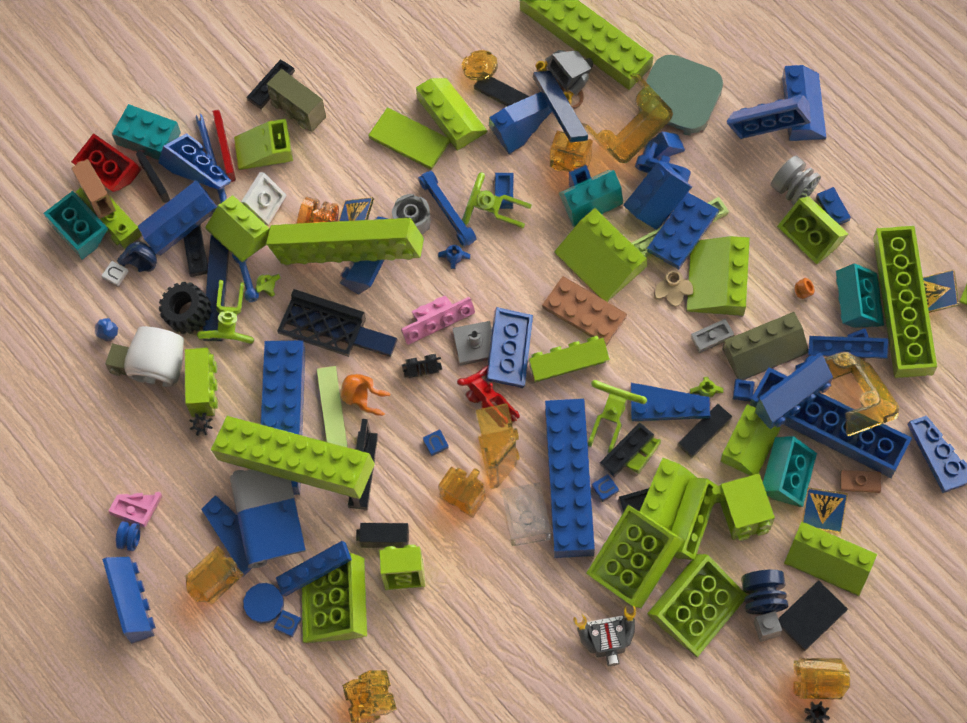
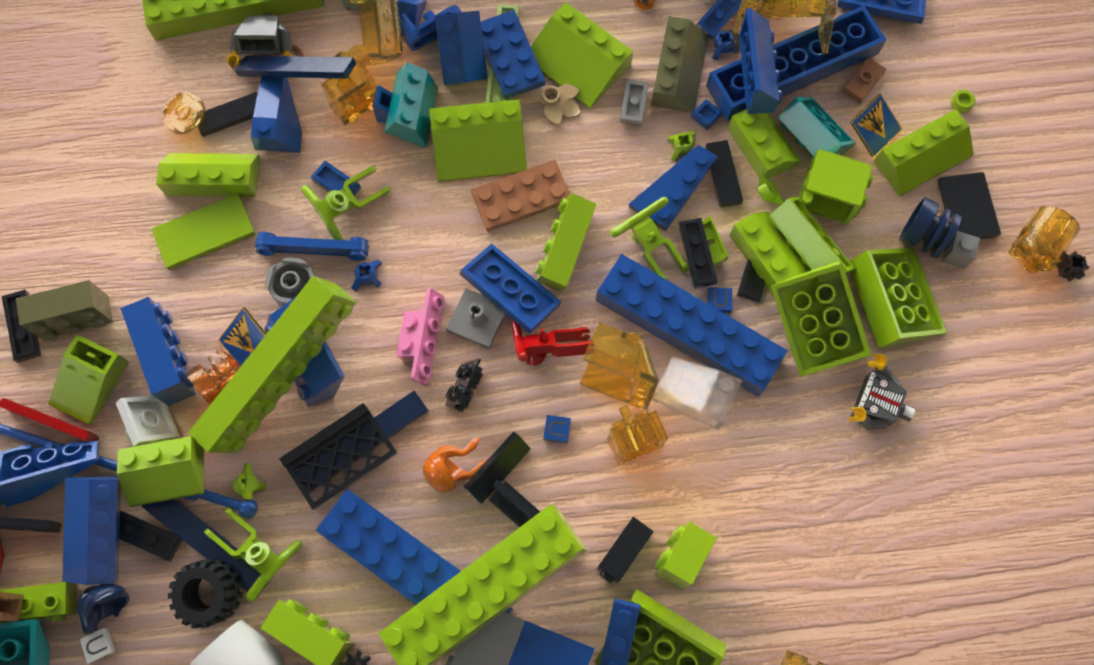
camera: 60 degrees left, 5 degrees up
yellowish green tile [317,366,348,448] -> none
none -> blue brick [120,297,196,406]
none -> black tile [464,431,531,504]
none -> lime piece [757,172,785,204]
none -> lime tile [951,90,976,113]

